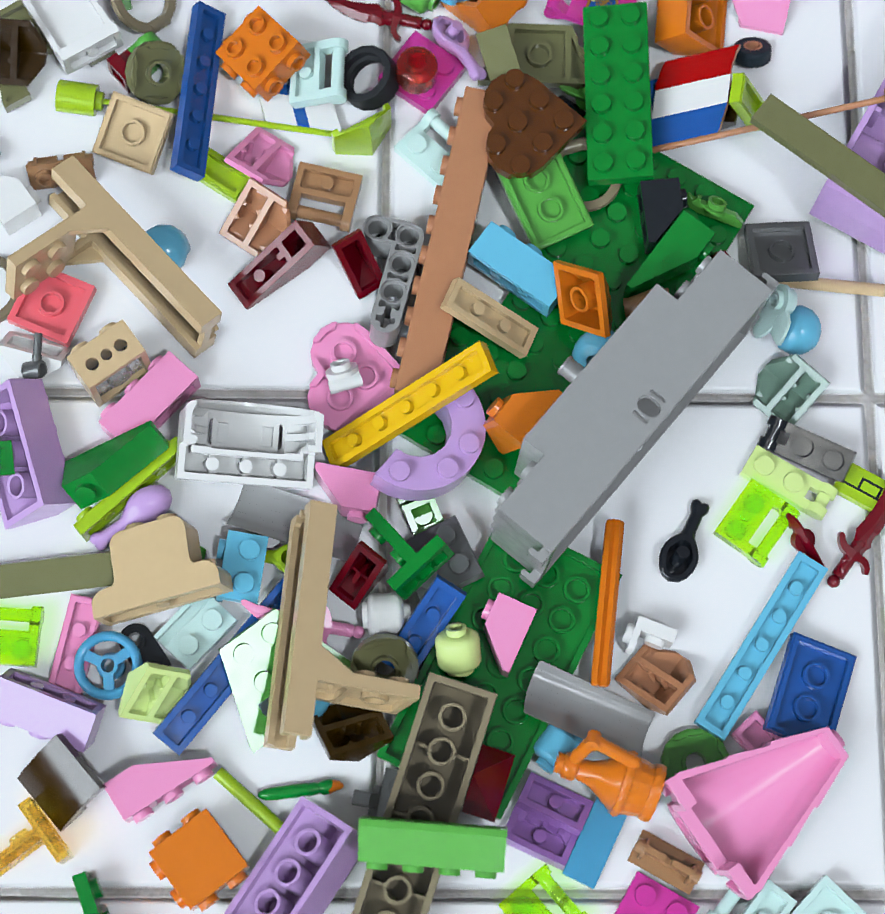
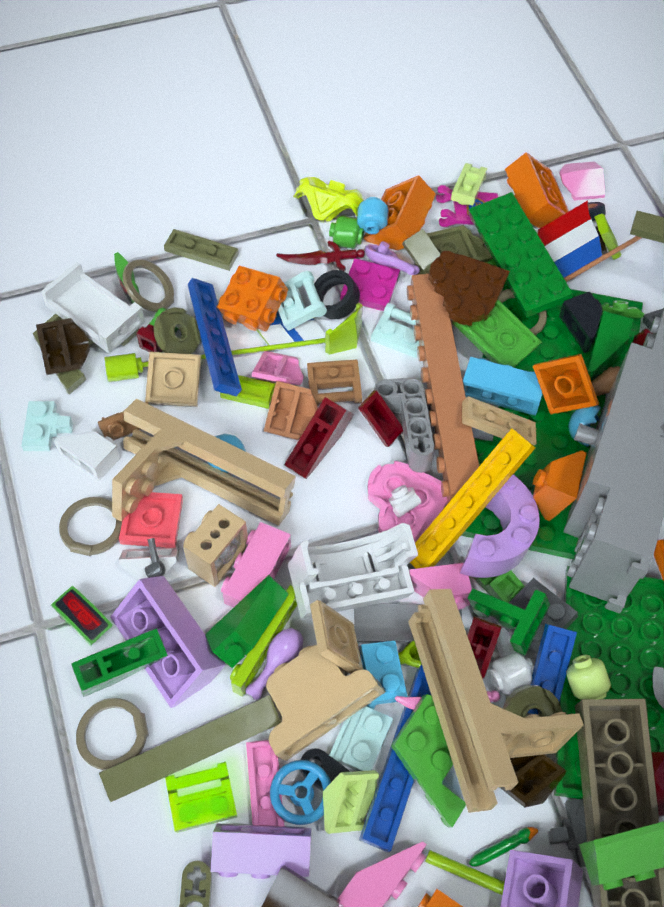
camera: 15 degrees left, 15 degrees down
clear red head [396,46,438,95] -> none
bright pink slope [481,593,537,677] -> none
none -> tan plate [310,600,363,674]

